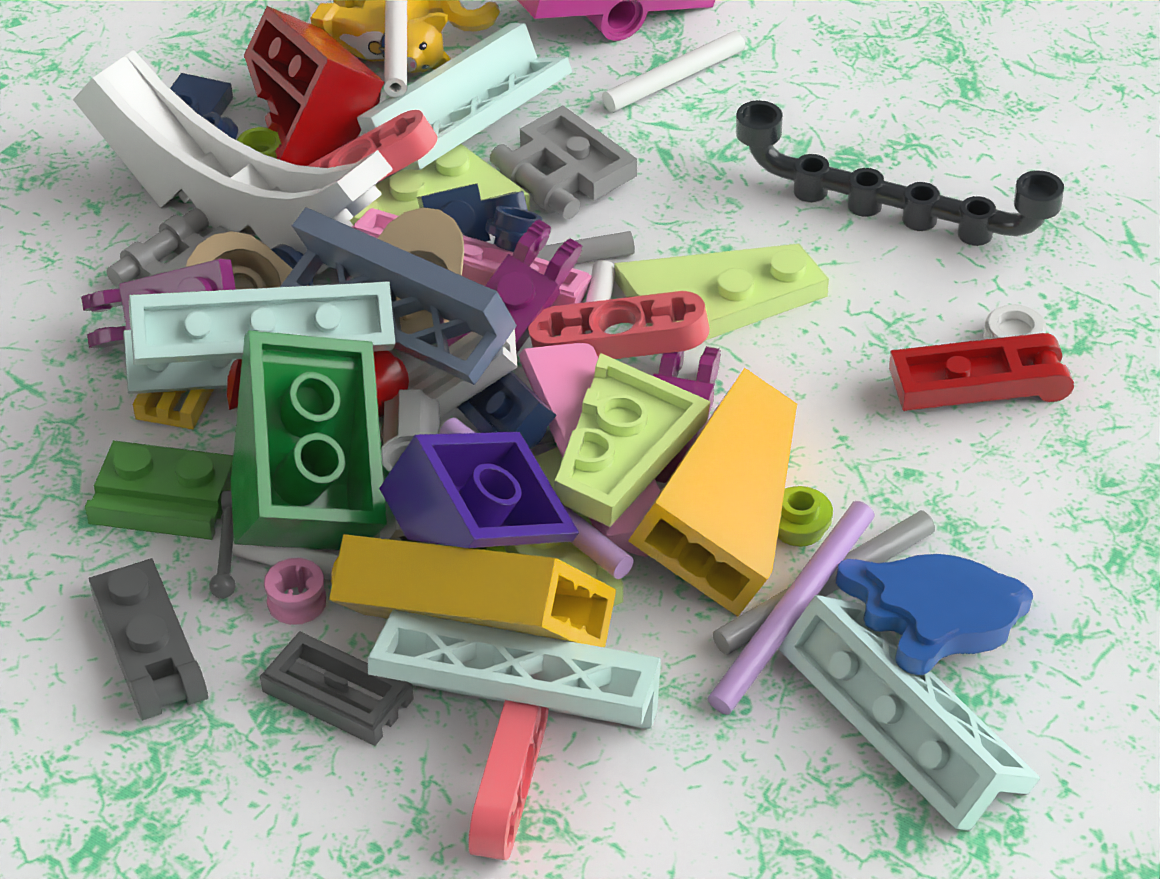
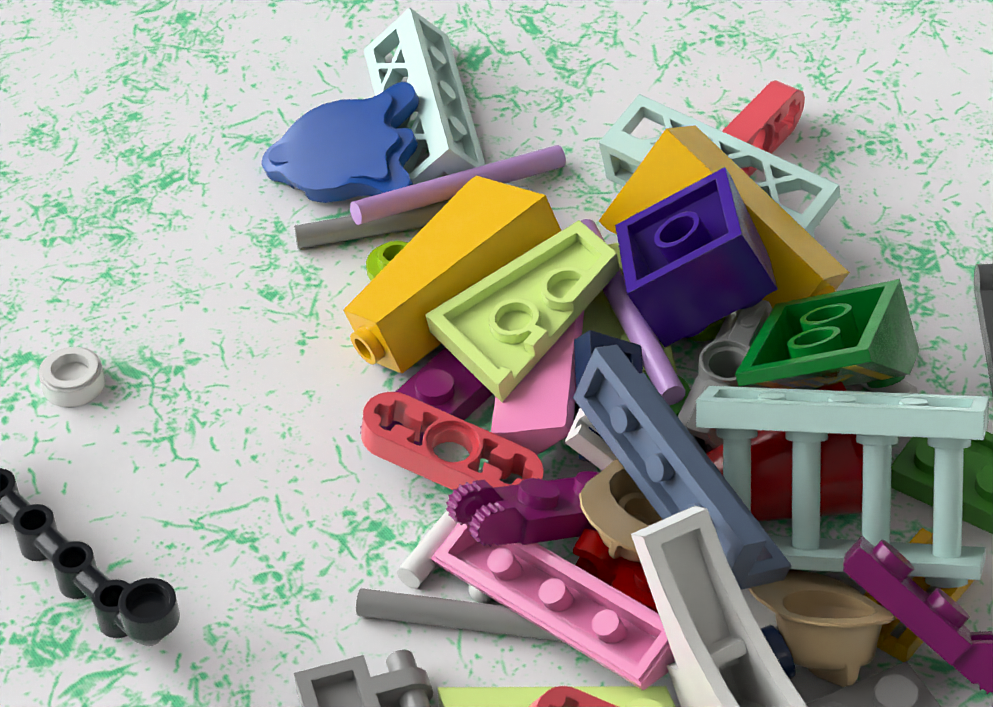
camera: 155 degrees left, 0 degrees up
dark grey hinge [209,490,236,599] -> none
dark grey tile [260,631,414,746] -> none
dark blue plate [417,183,528,242] -> none
dark blue plate [485,206,542,252] -> none
yellowish green wing [614,244,829,340] -> none
red plate [889,333,1074,411] -> none

